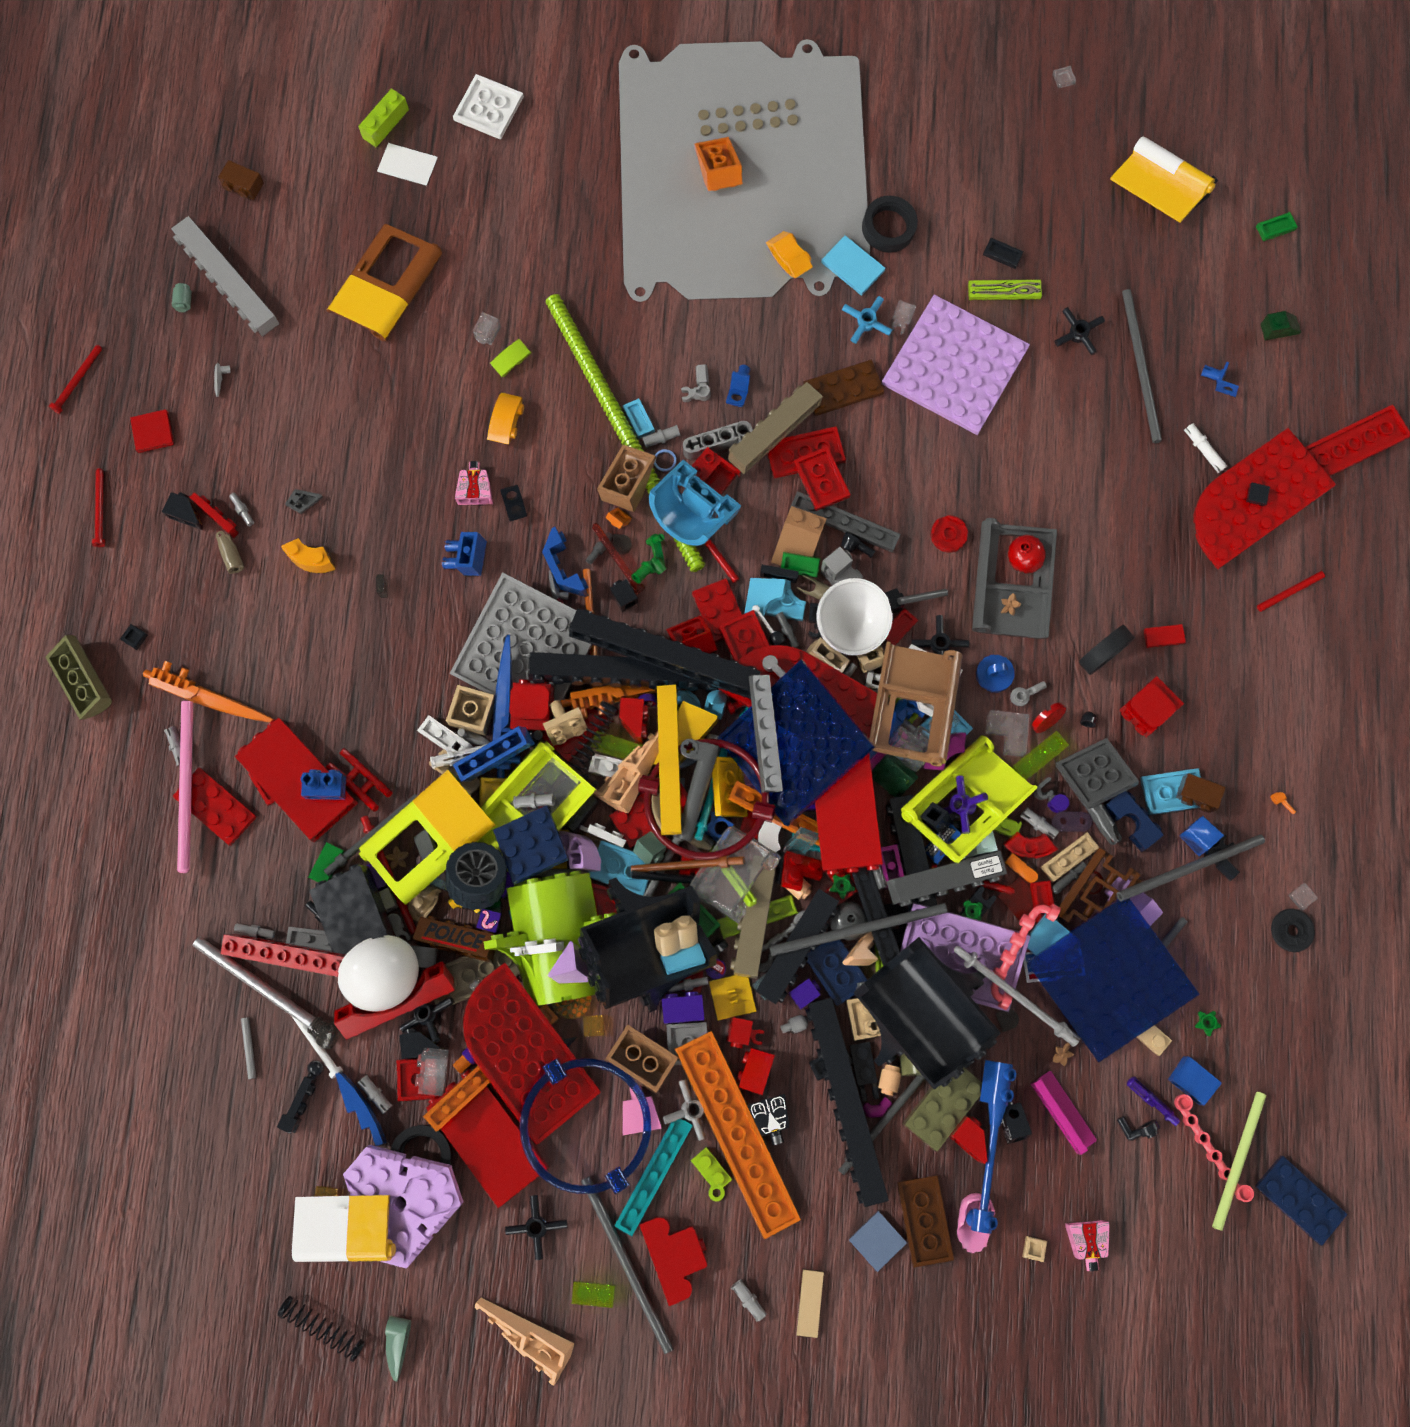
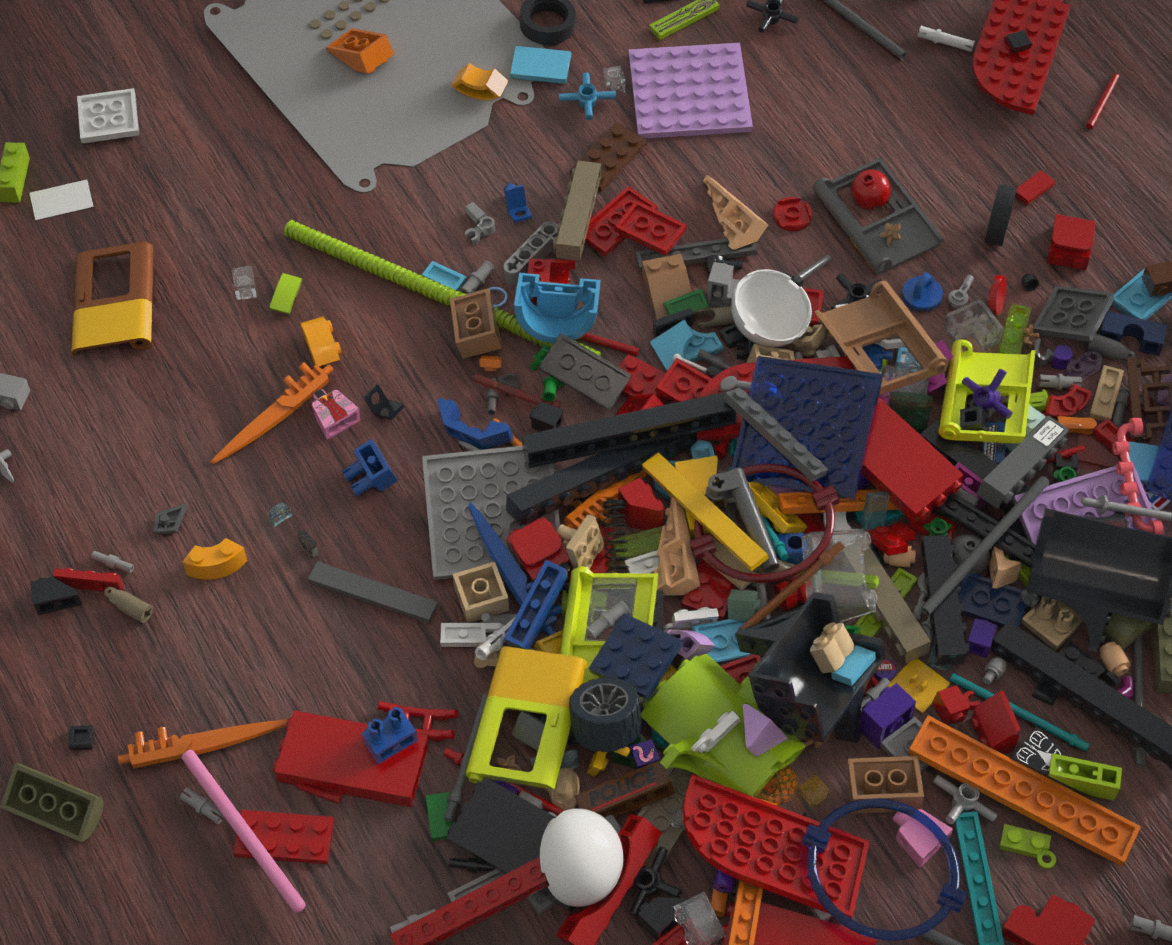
camera: 35 degrees left, 20 degrees down
none -> orange piece [210,362,334,464]
none -> clear light blue tile [269,503,292,527]
none -> dark grey tile [308,561,438,624]
none -> black tile [539,333,632,411]
none -> light nougat wedge [703,175,768,250]
none -> teal bar [949,673,1090,752]
none -> medium nougat plant [1023,324,1039,349]
none -> lime slope [1049,753,1122,801]

